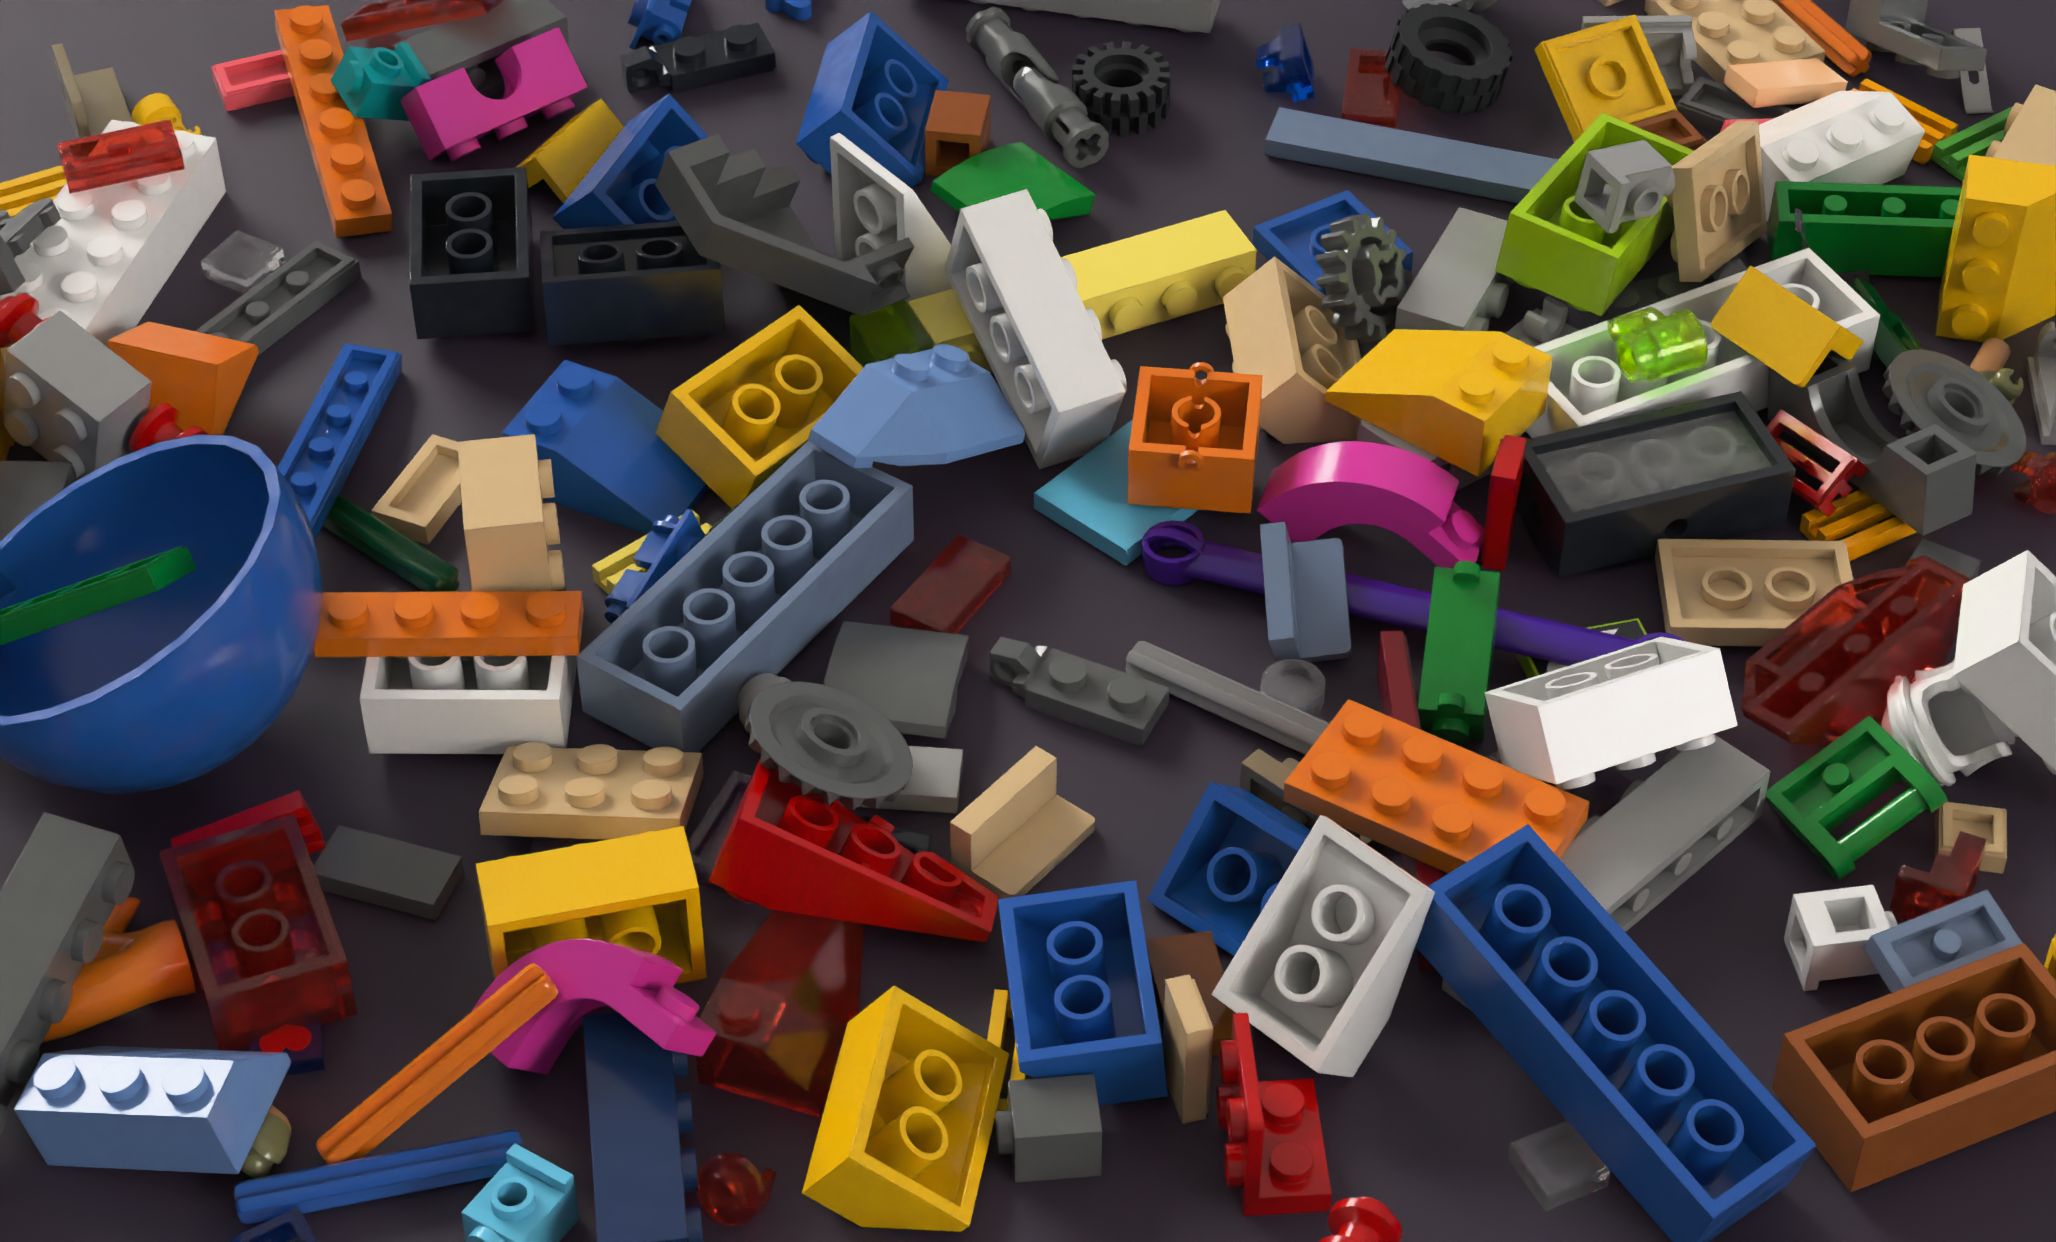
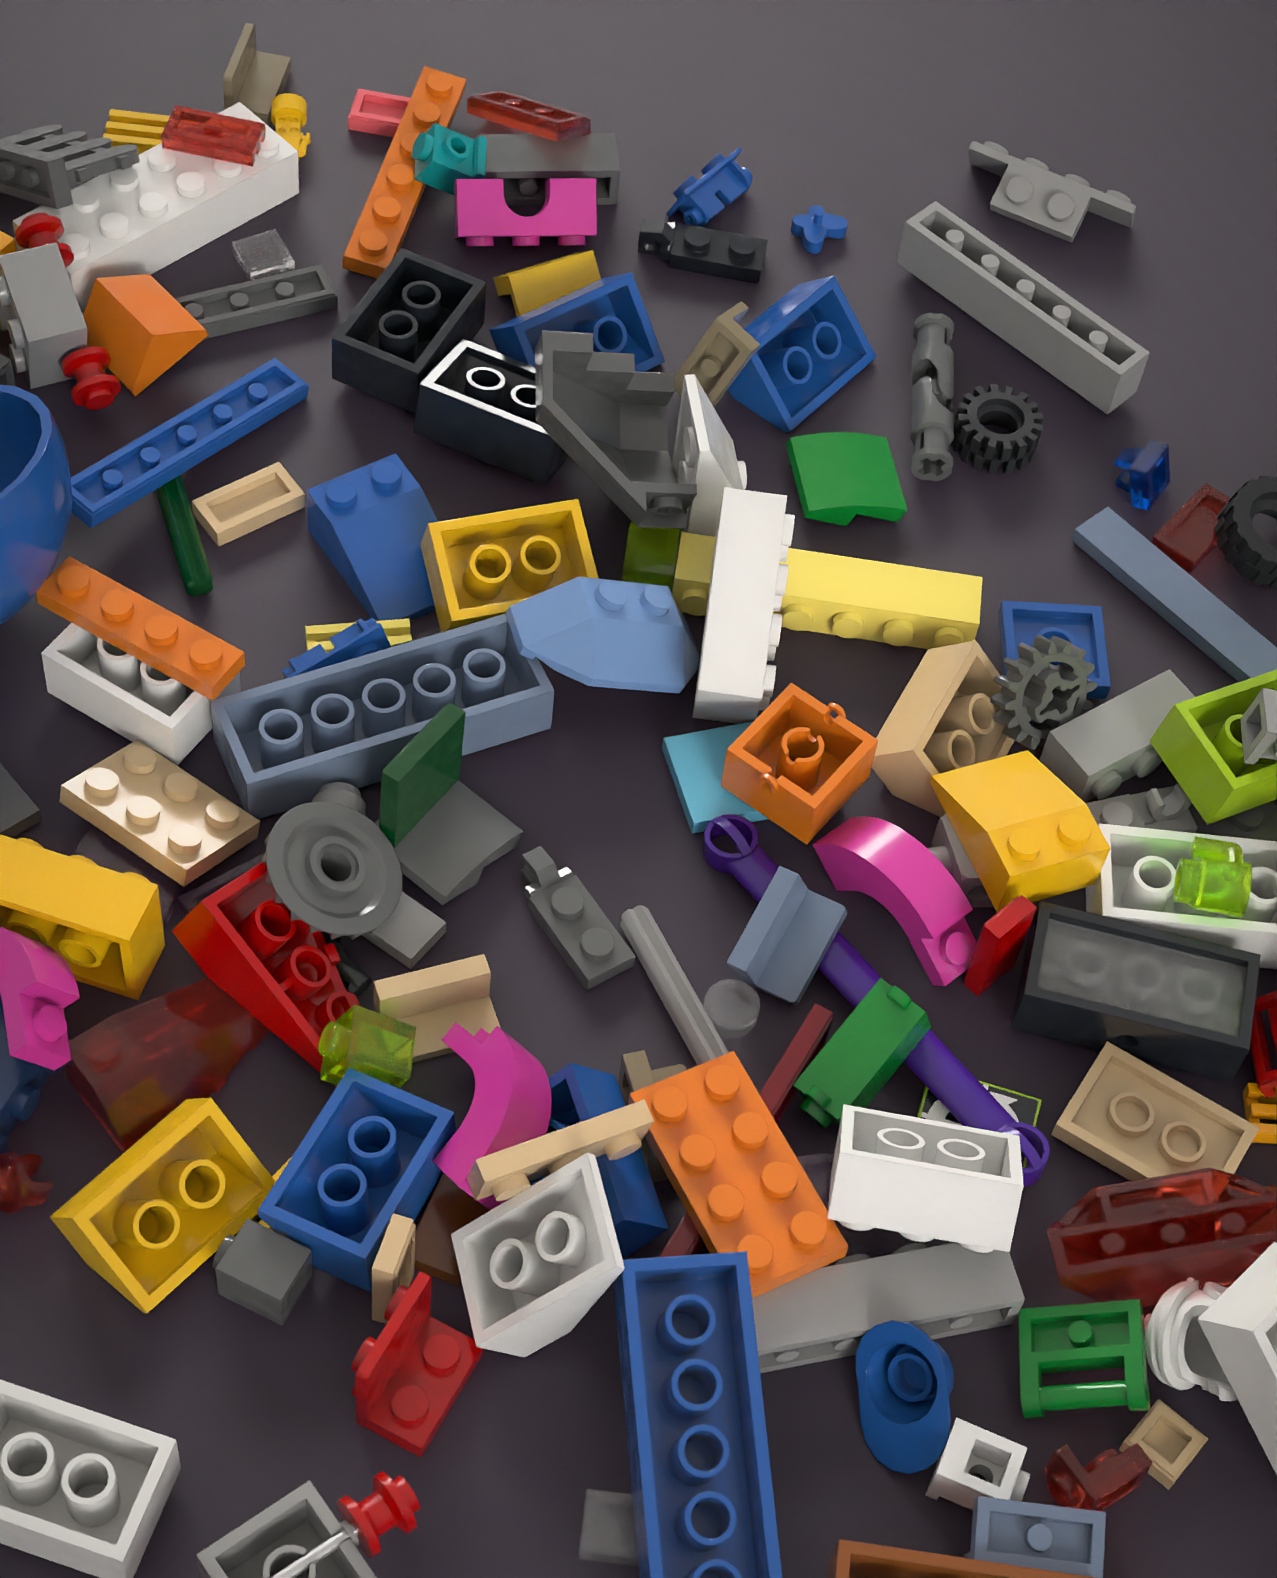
camera: 25 degrees right, 10 degrees up
tan brick [457,434,566,591] -> none
clear red tile [890,534,1011,634] -> none
dark orange brick [925,90,991,176] -> none
none -> clear neon green brick [318,1004,416,1088]
none -> dark green tile [379,703,466,848]
none -> dark pink arch [432,1022,552,1210]
none -> tan plate [466,1099,654,1201]
none -> dark tan panel [674,301,760,407]
none -> blue piece [856,1320,954,1474]

